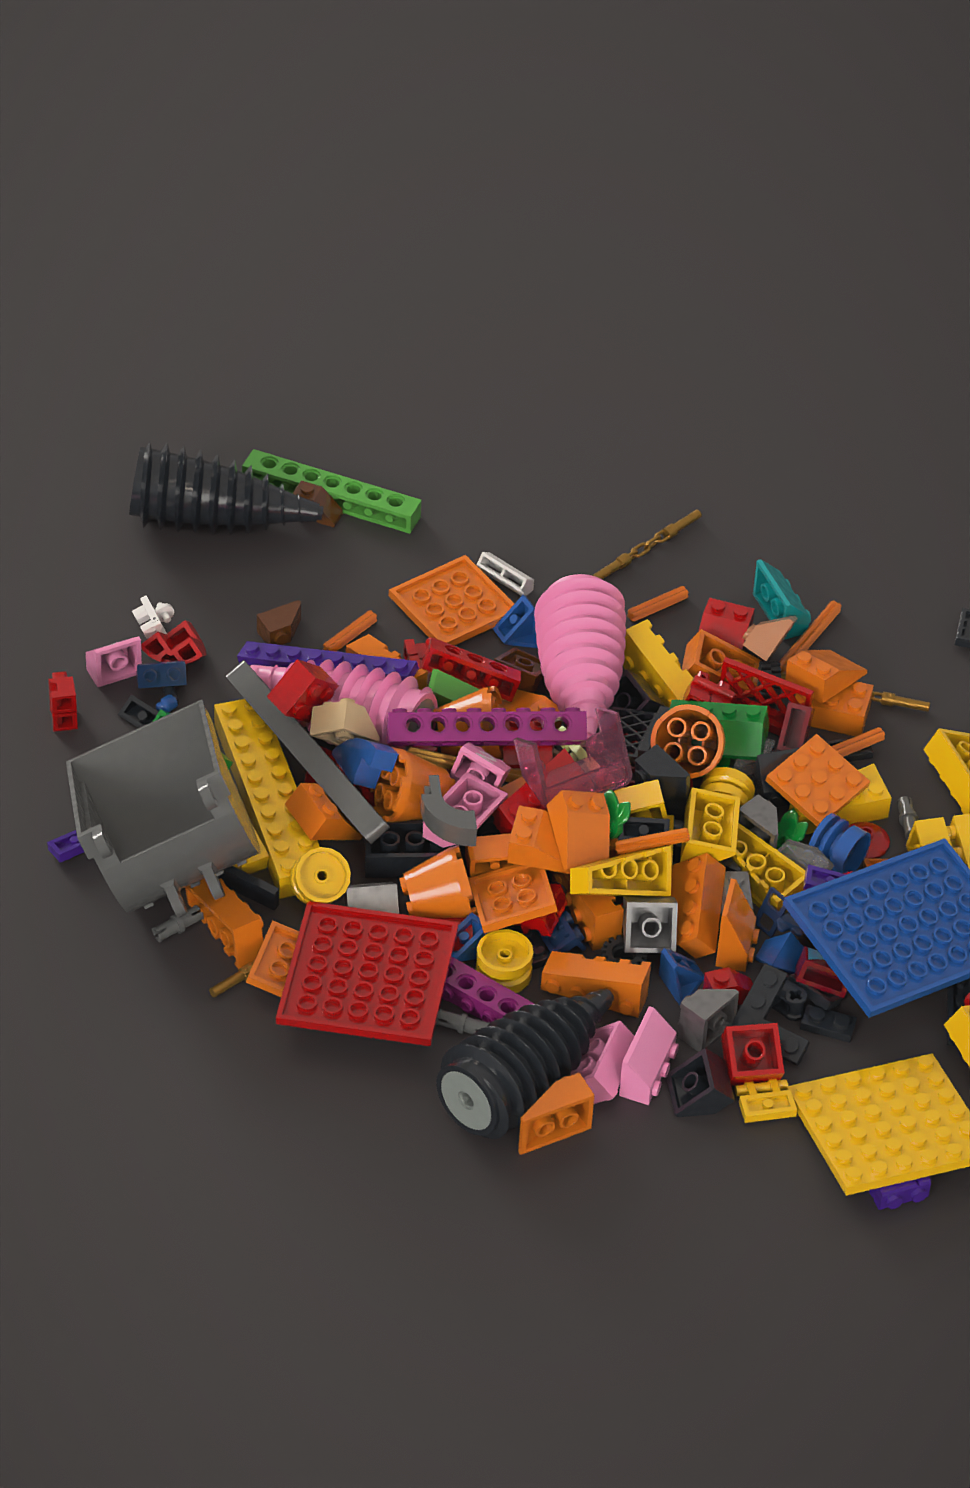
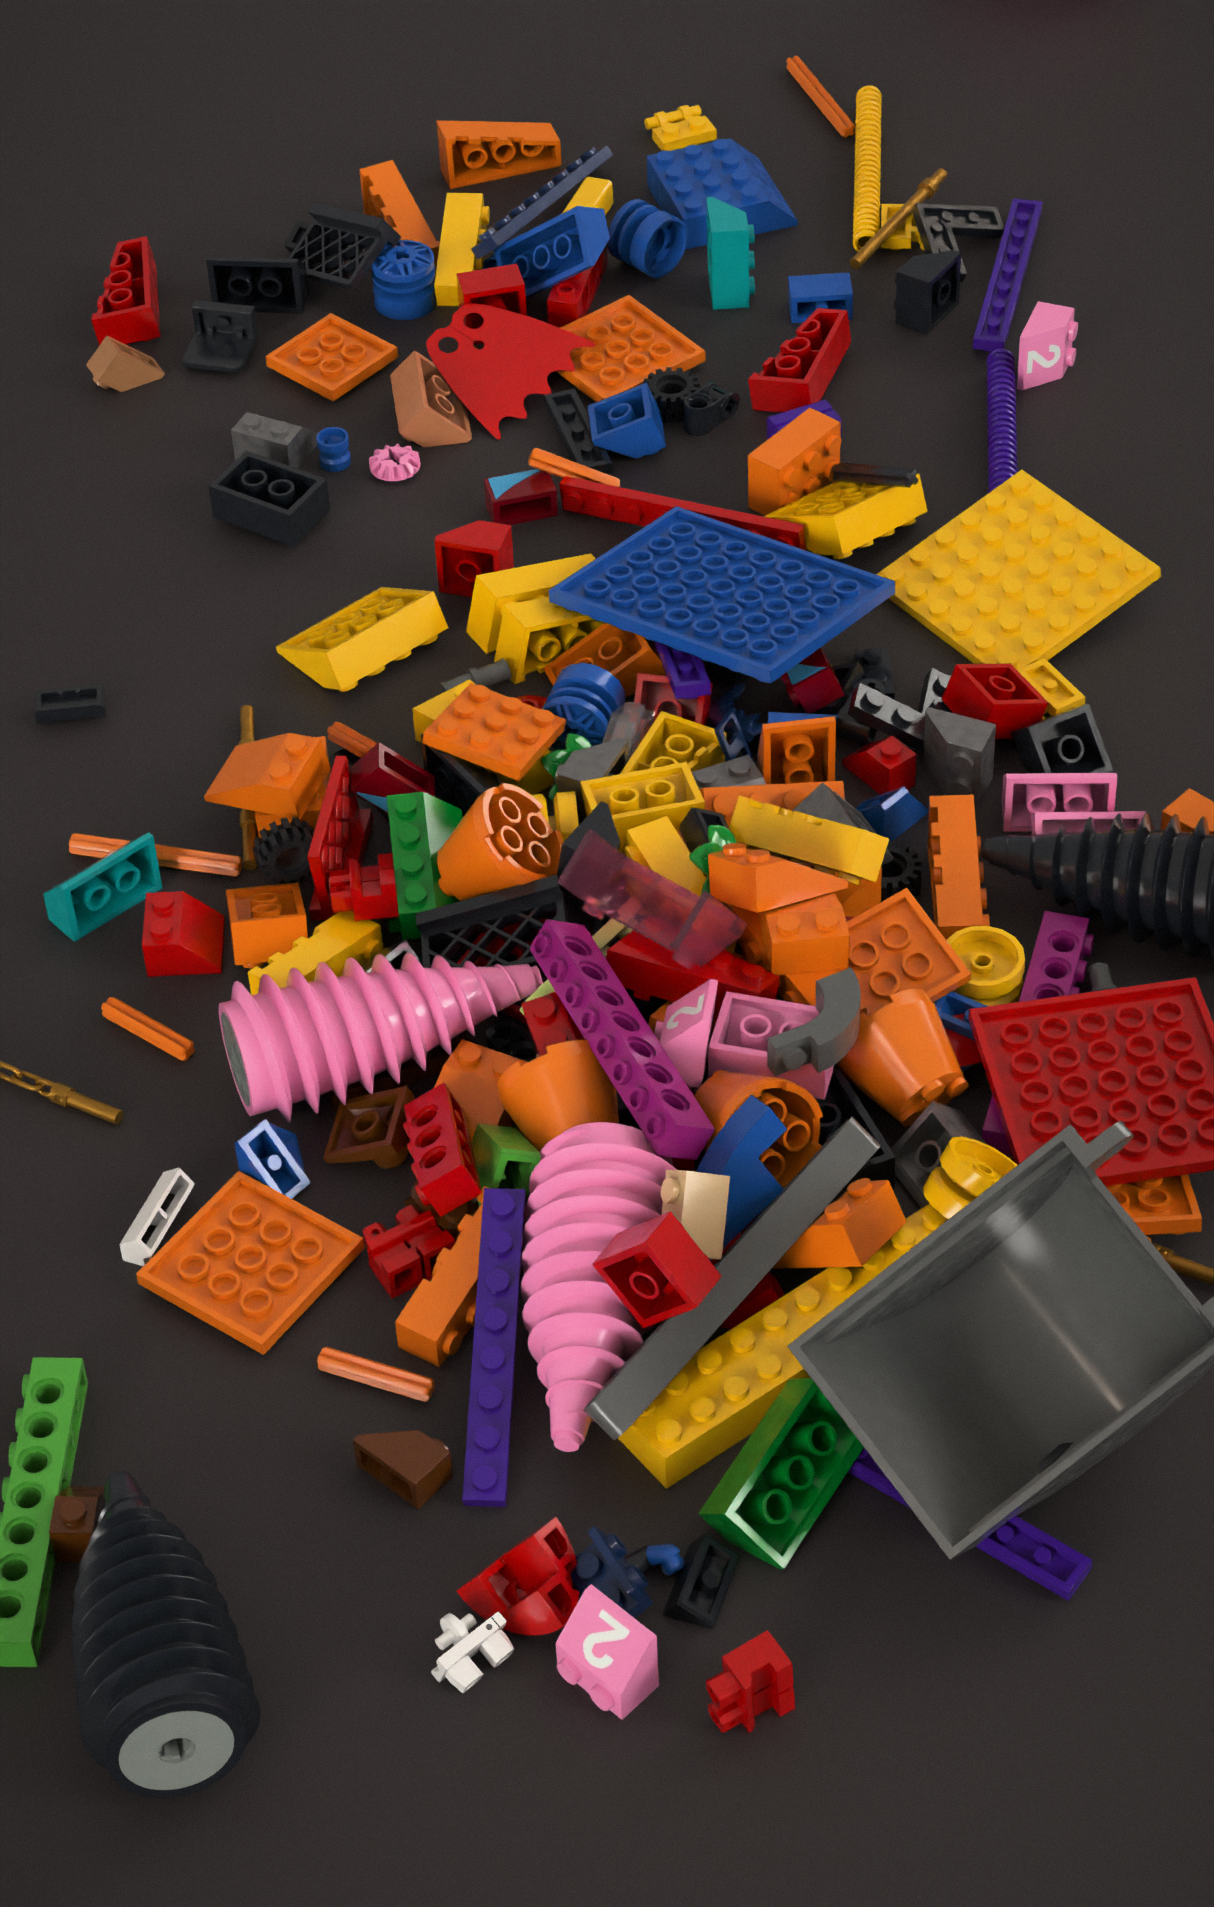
camera: 105 degrees left, 0 degrees up
orange axle [615,828,690,855] -> none
nougat slope [742,616,798,661] -> none

